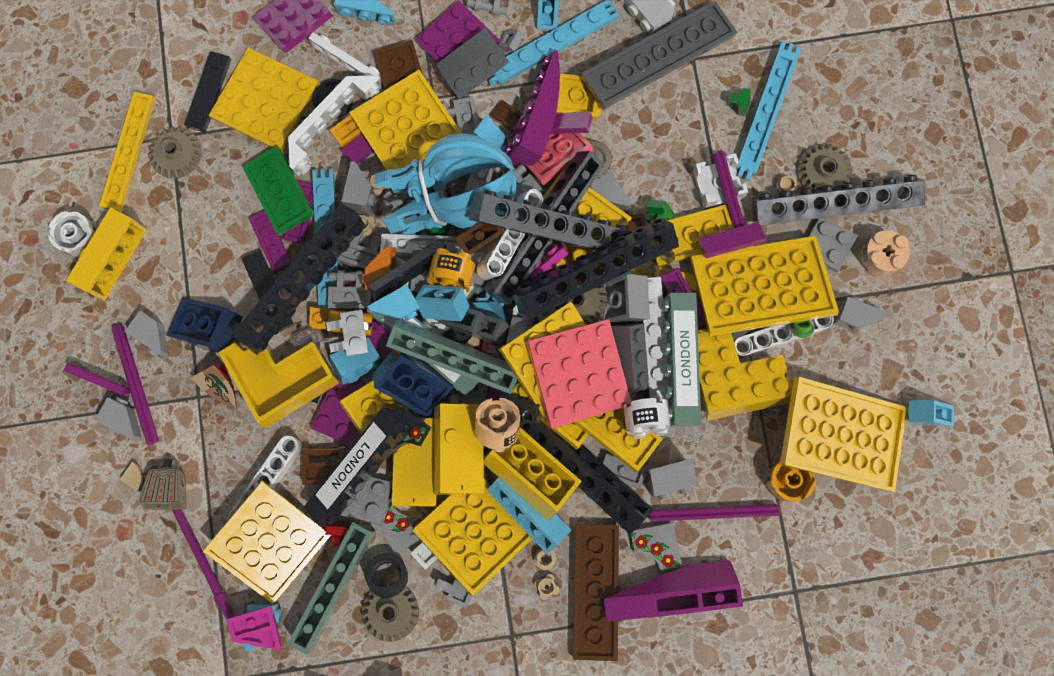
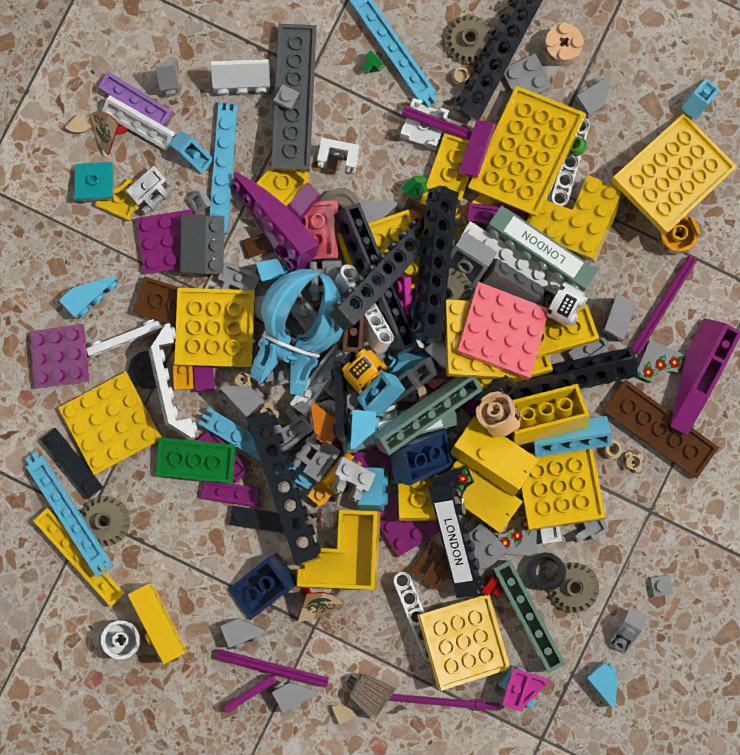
camera: 65 degrees left, 5 degrees up
none -> medium azure hinge [25,451,114,577]
none -> light grey plate [274,84,299,111]
none -> white panel [317,138,359,174]

